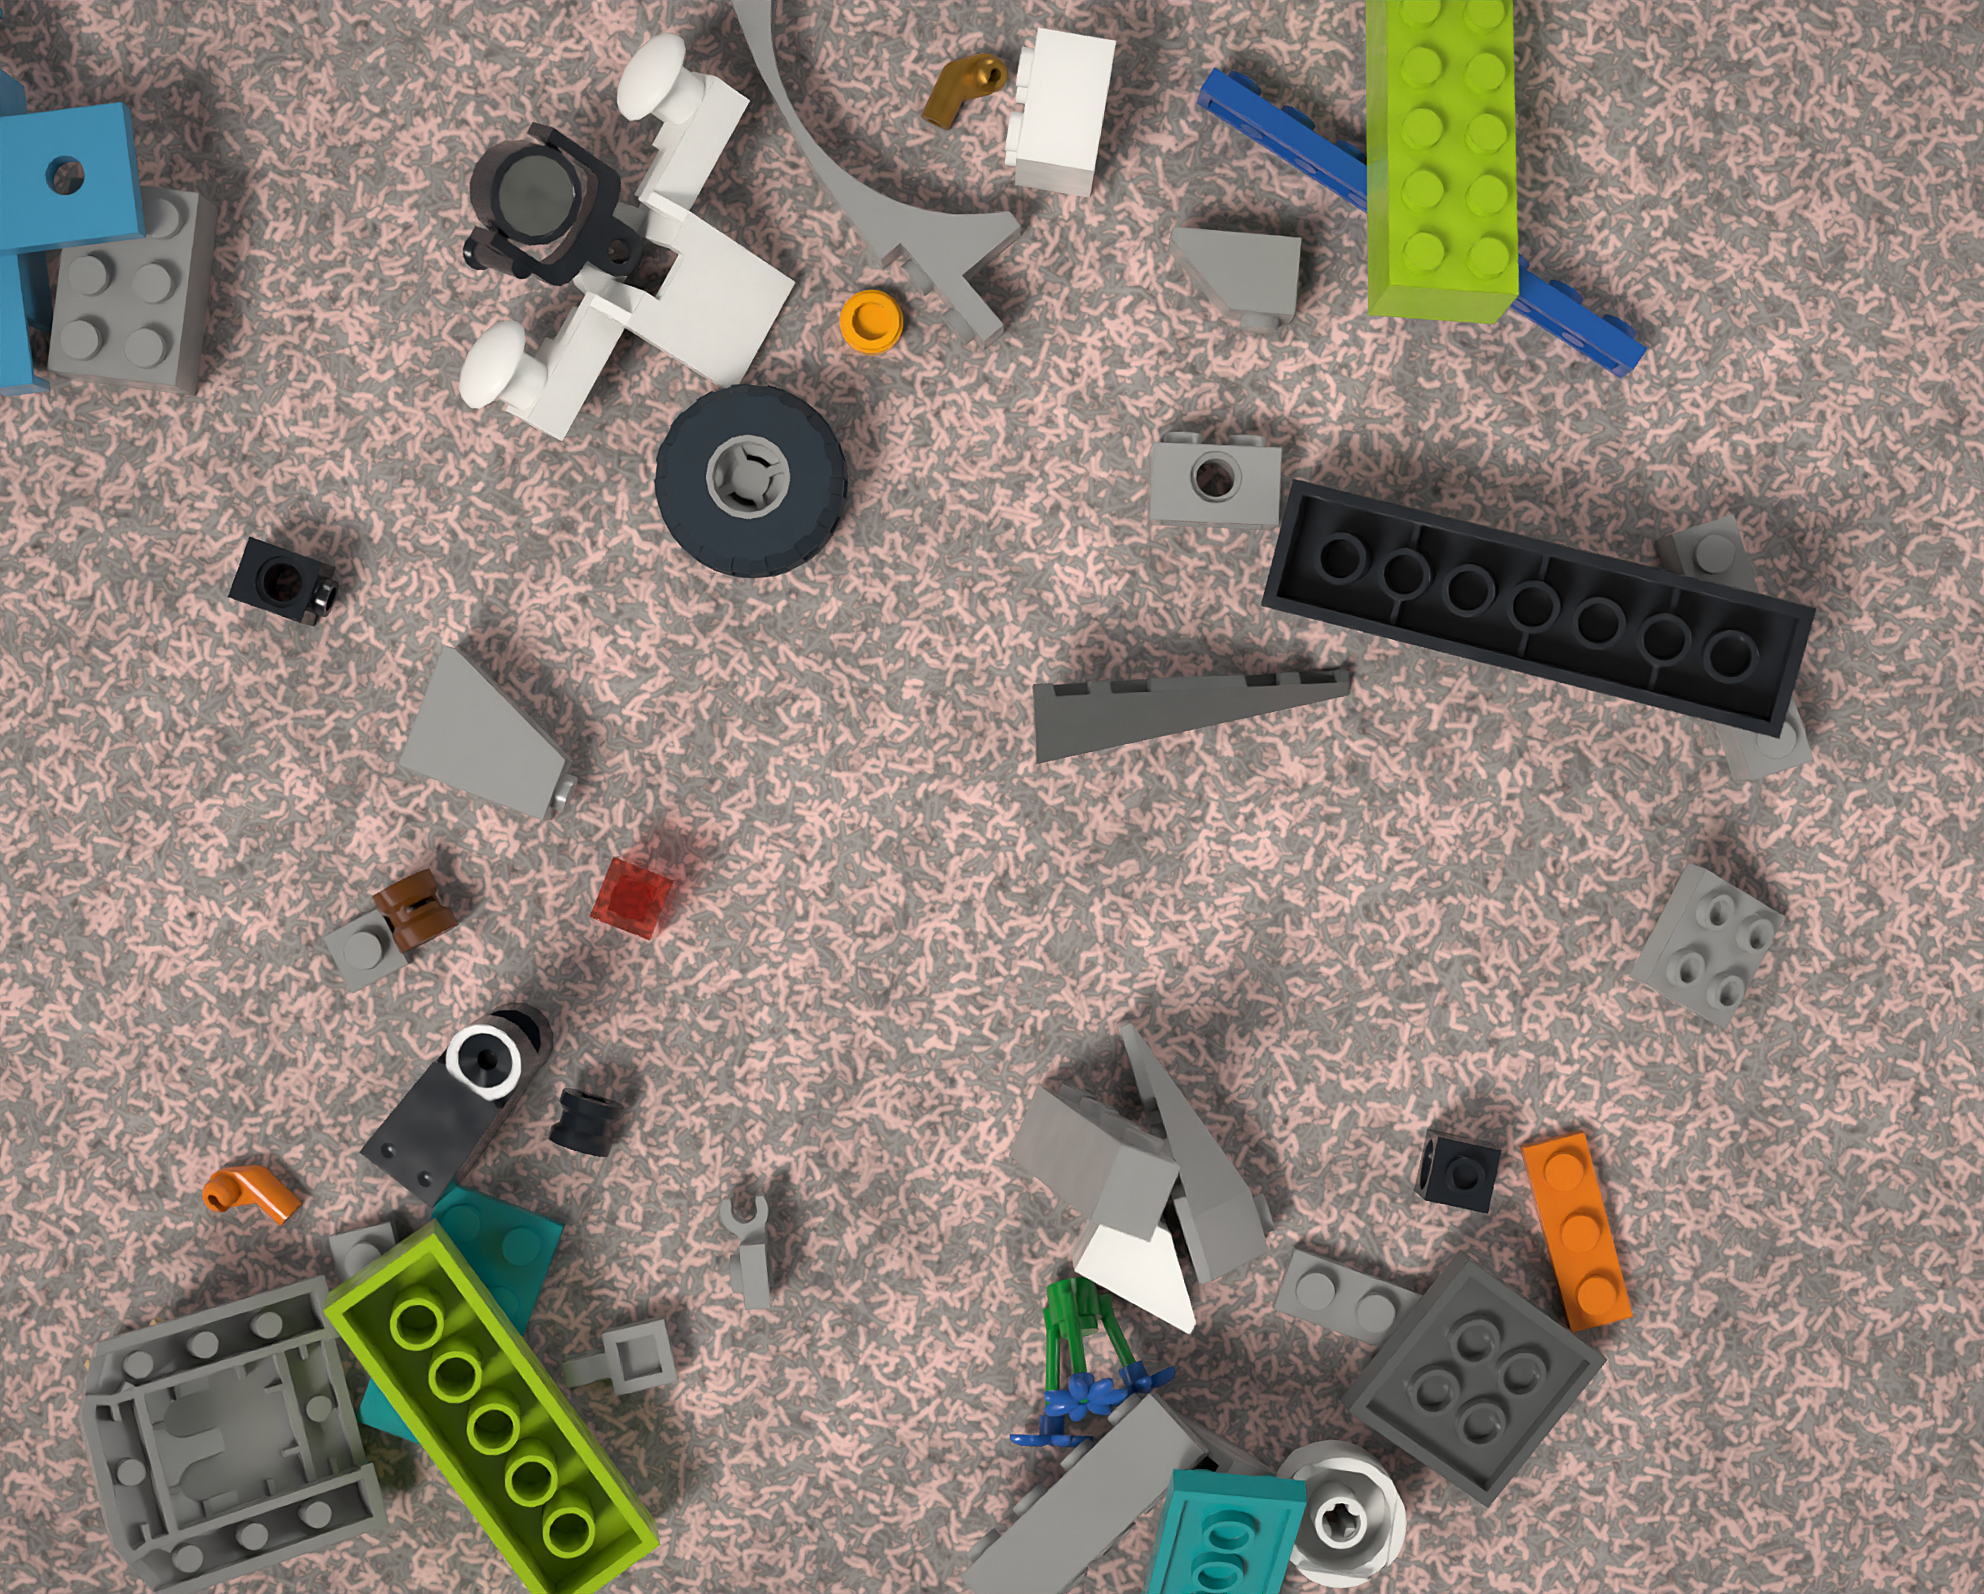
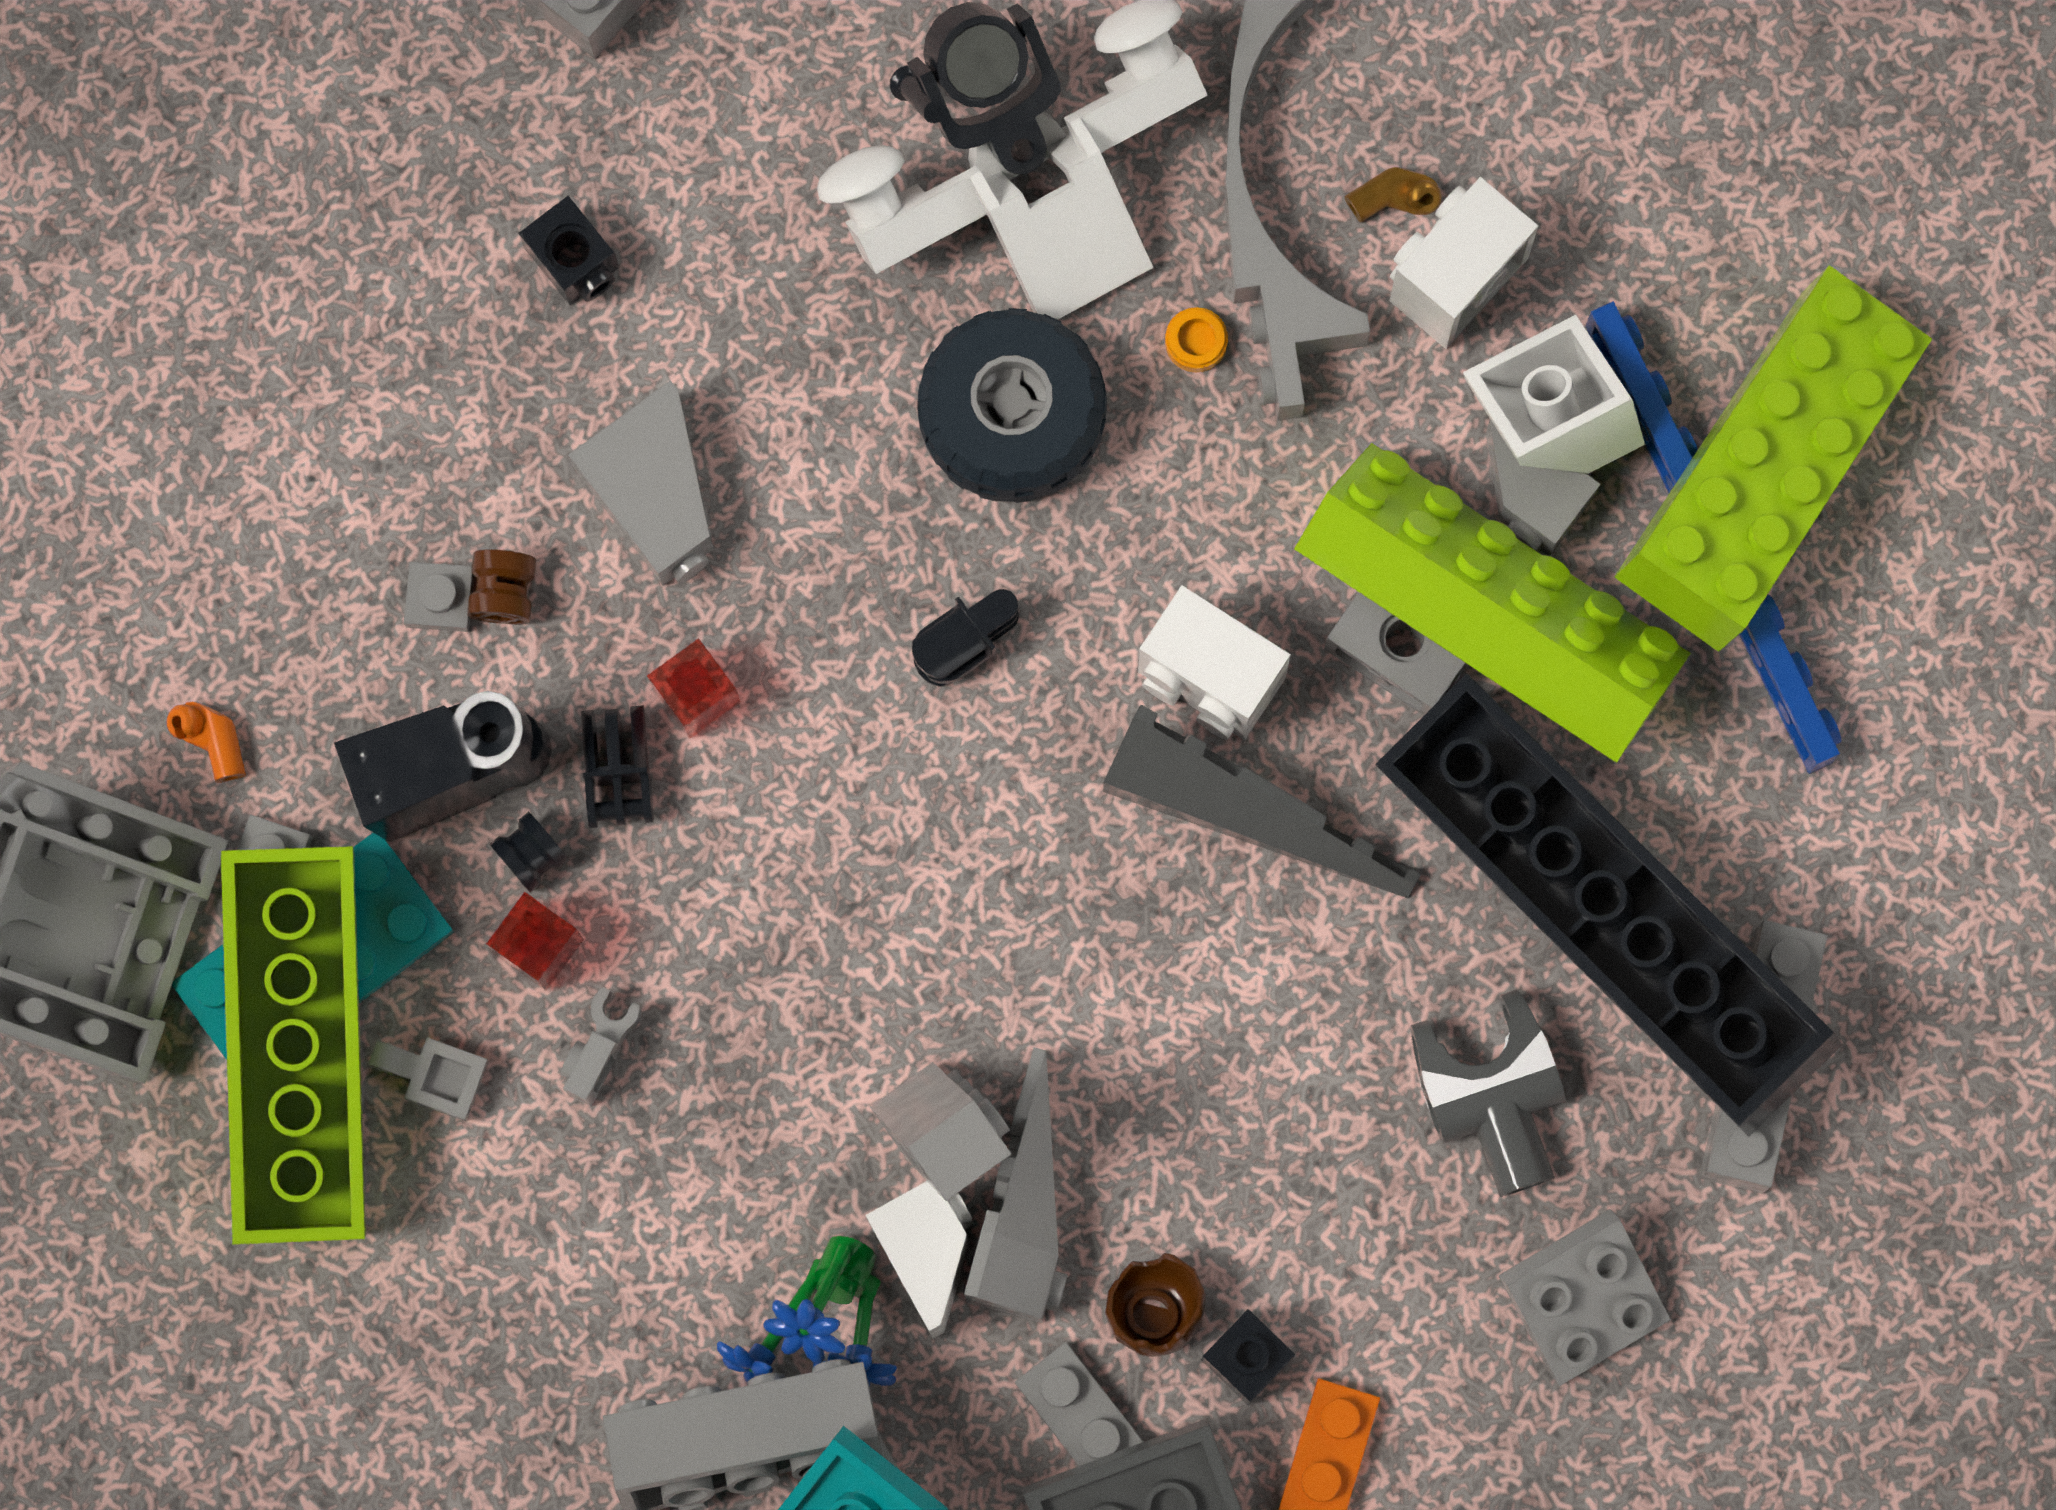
camera: 40 degrees right, 10 degrees down
none -> clear red brick [486,892,584,991]
none -> black arm [581,705,654,828]
none -> black arm [912,589,1019,687]
none -> reddish brown hair [1105,1253,1206,1357]
none -> white brick [1138,585,1291,740]
none -> lime brick [1294,443,1691,763]
none -> dark grey connector [1410,990,1566,1197]
none -> white slope [1463,315,1645,474]

